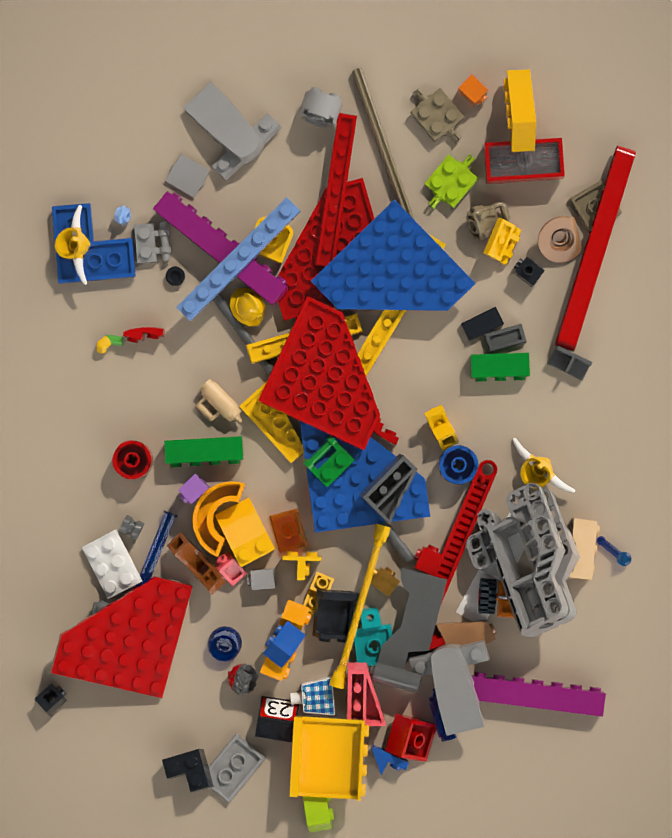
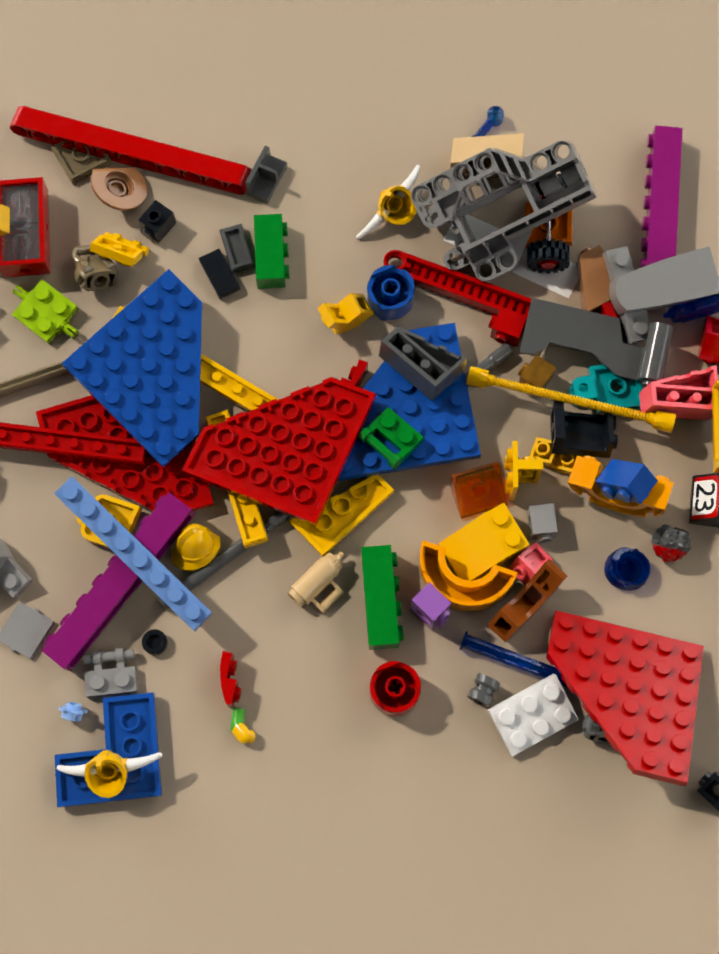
camera: 90 degrees left, 15 degrees down
torso [290,676,335,715] -> none

